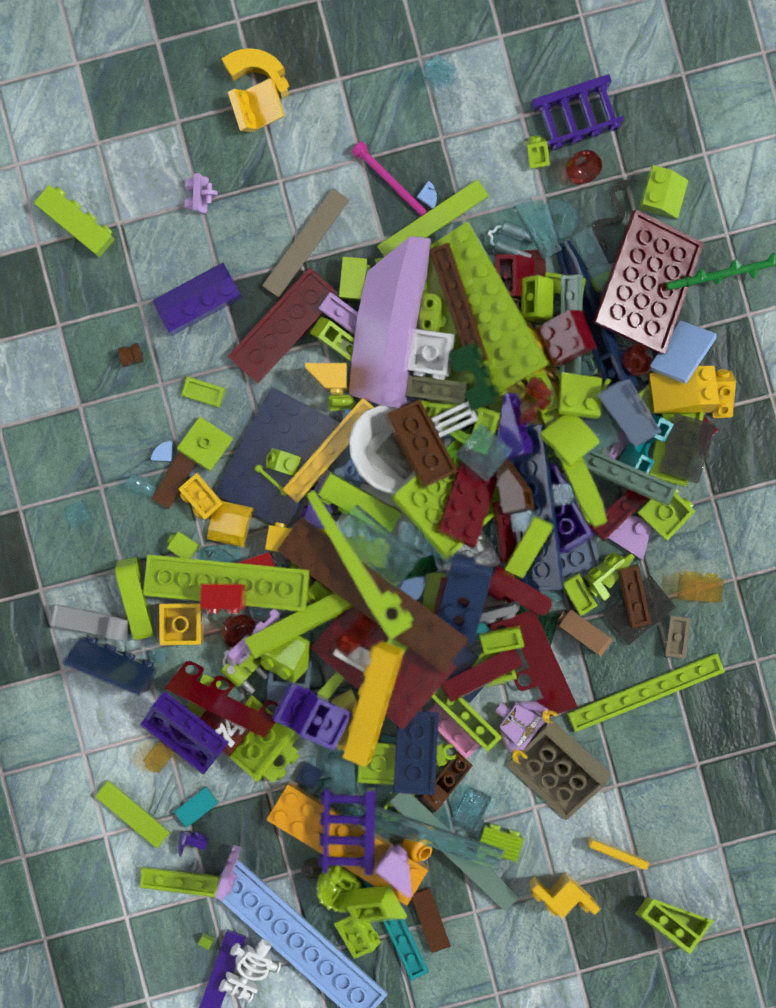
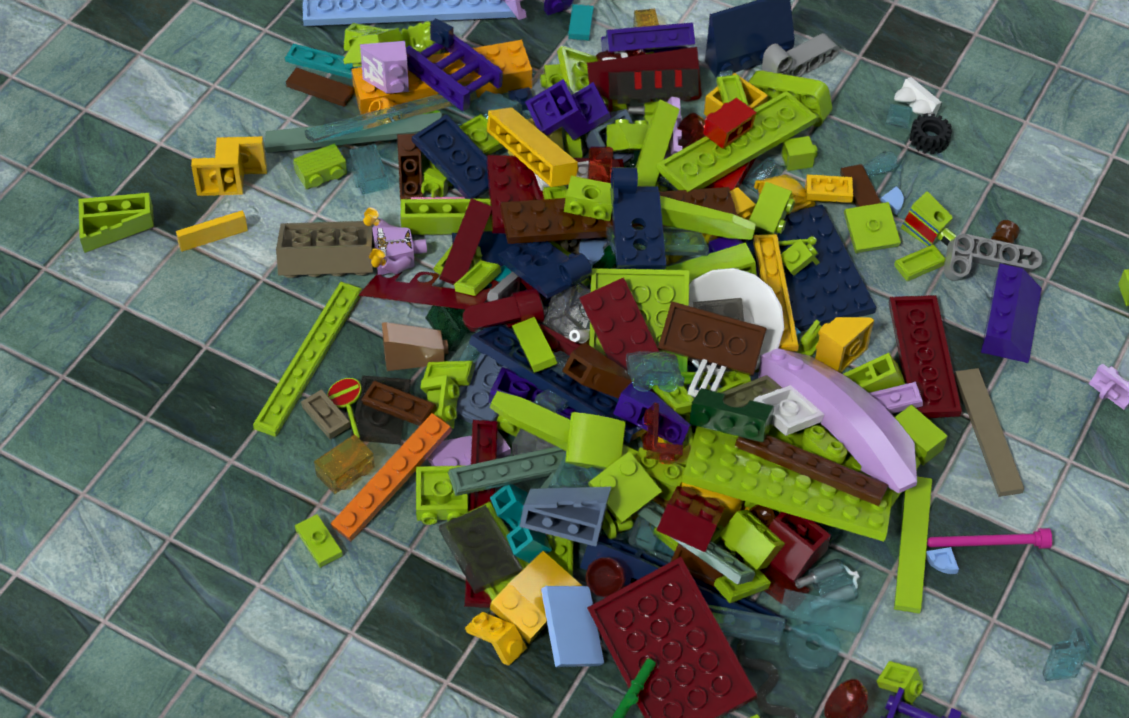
camera: 130 degrees right, 35 degrees down
none -> lime plate [295,514,343,568]
none -> piece [327,378,362,440]
none -> orange plate [330,413,452,542]
none -> dark blue plate [430,18,454,48]
none -> white arm [569,329,590,345]
none -> clear smoke brick [609,68,699,104]
none -> dark blue hinge [610,167,666,270]
none -> lime tile [716,75,749,106]
none -> lime brick [749,182,795,235]
none -> white tile [894,77,942,117]
none -> lime torso [901,191,956,246]
none -> black tyre [909,113,952,155]
none -> light grey beam [944,234,1042,281]

